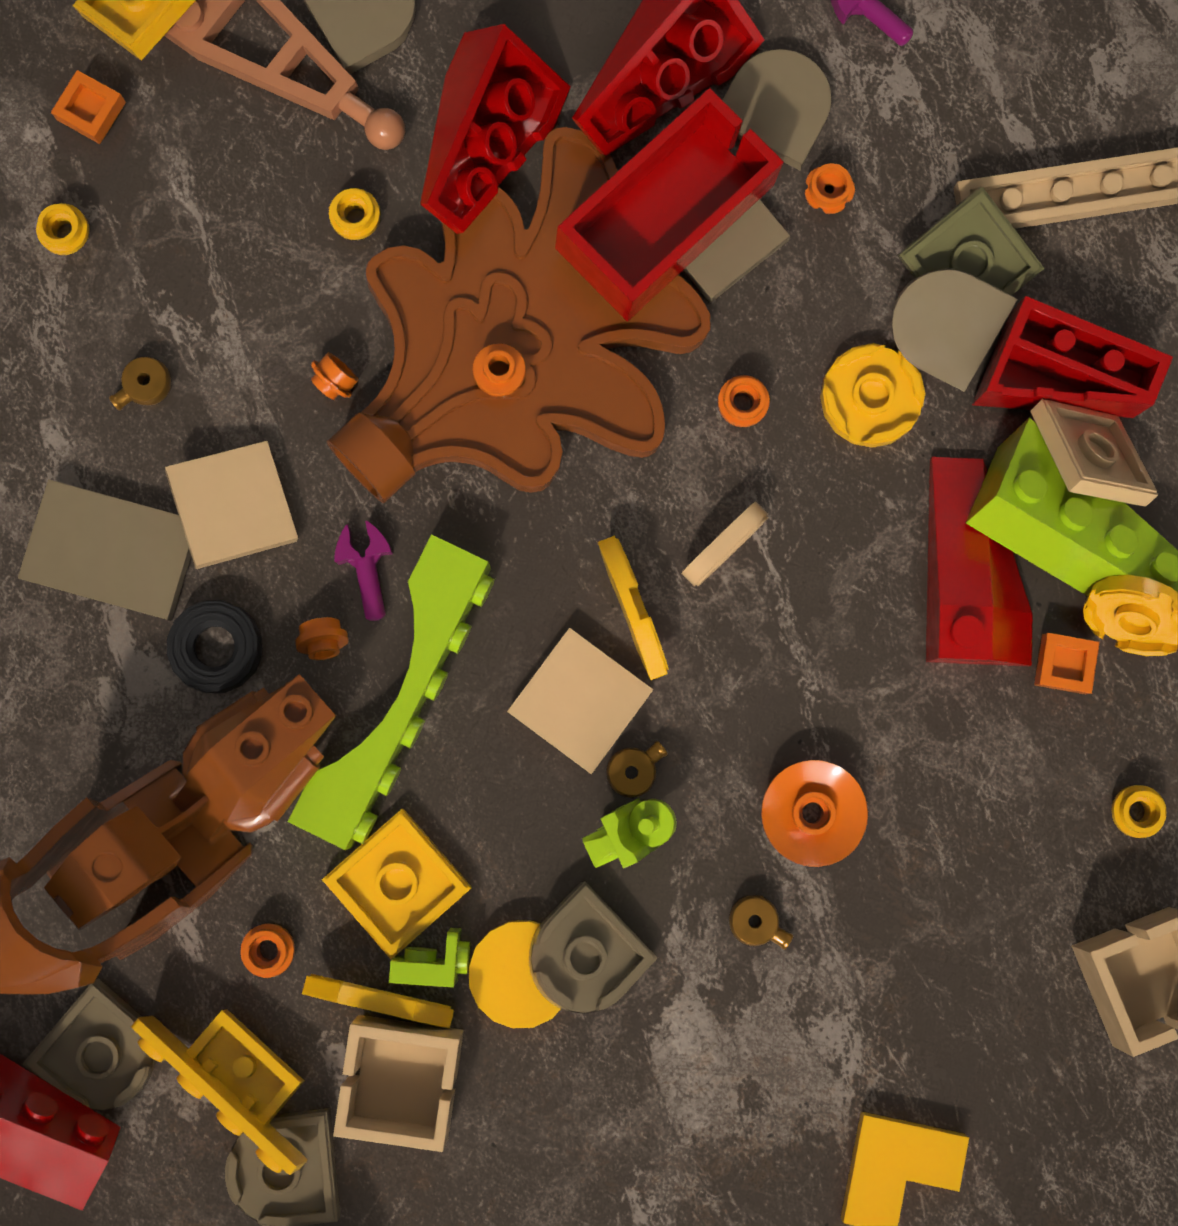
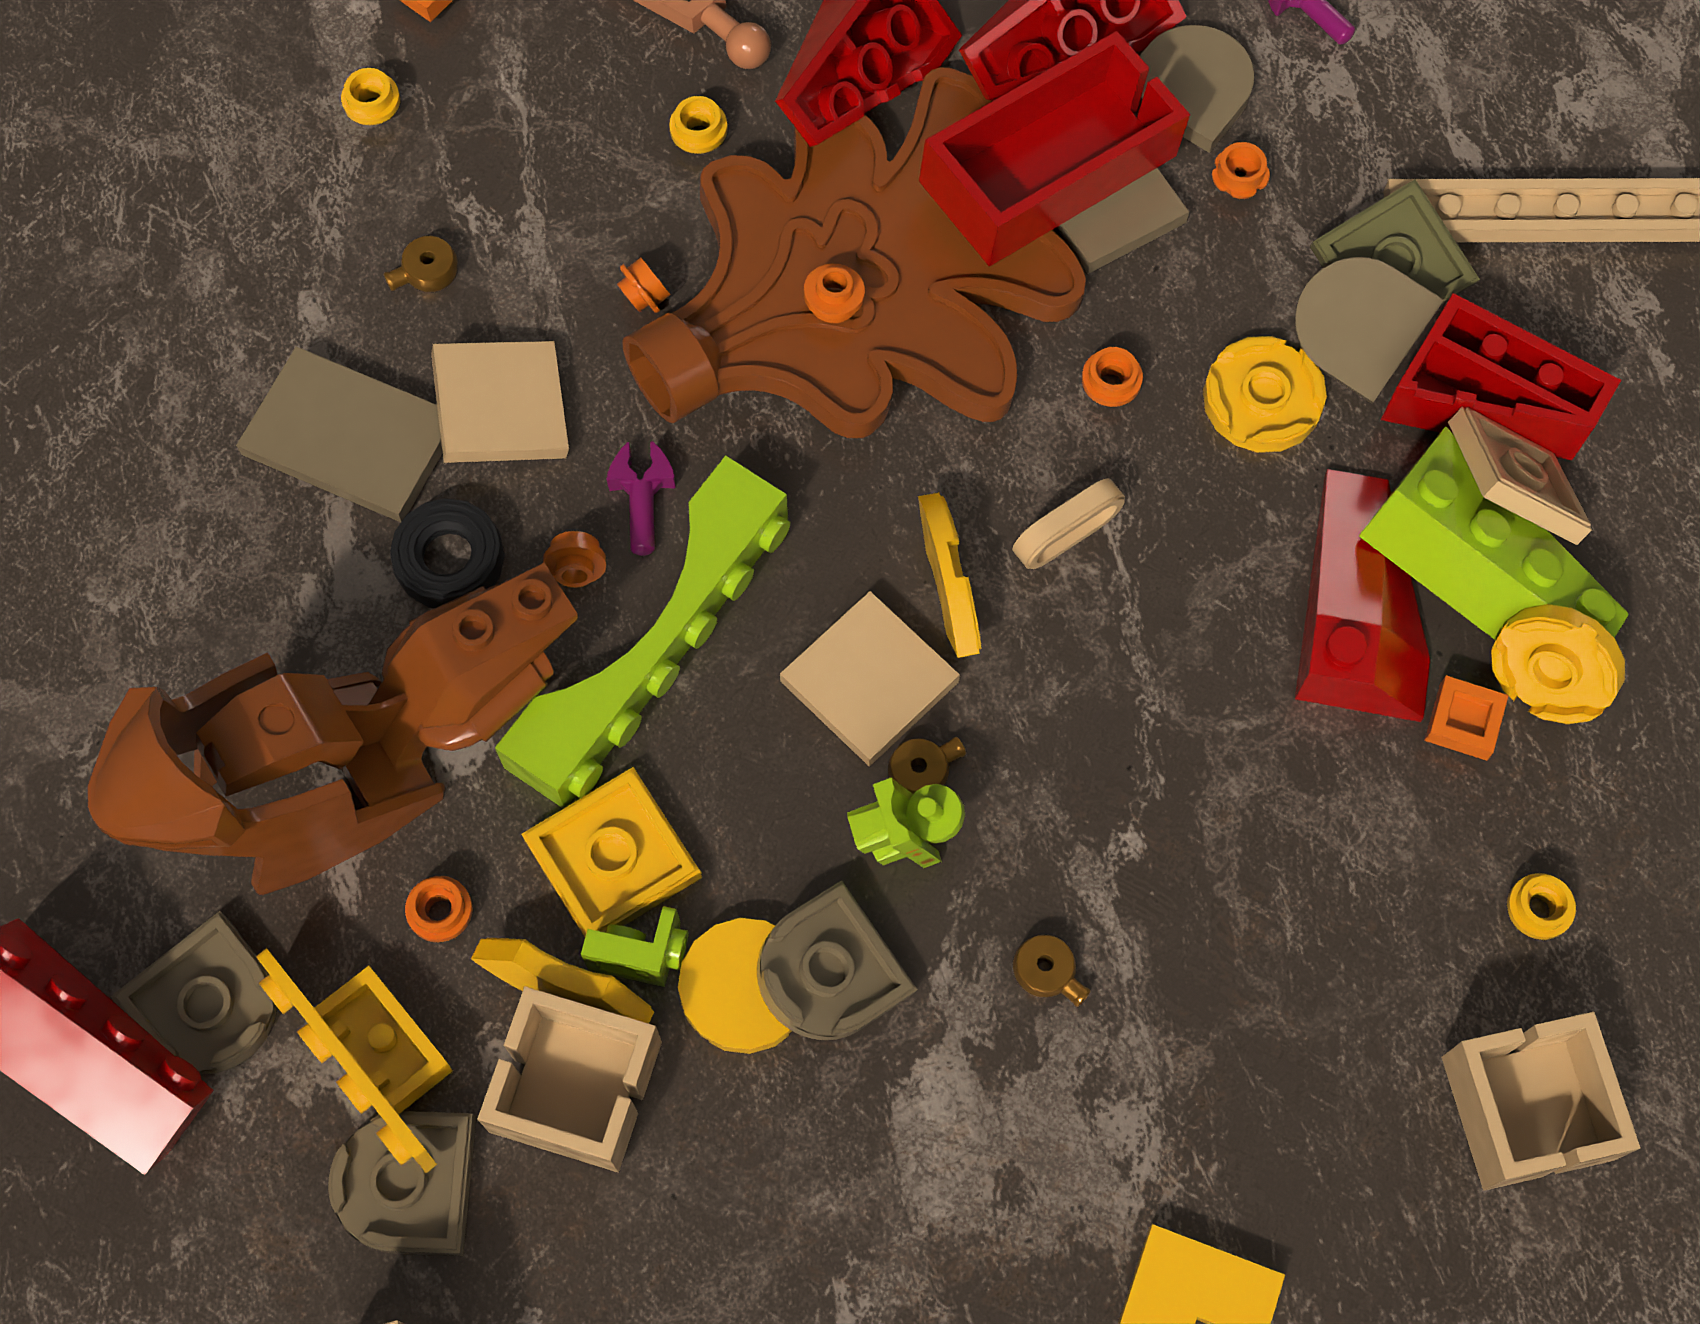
camera: 10 degrees right, 15 degrees down
orange dish [761,760,868,867] -> none

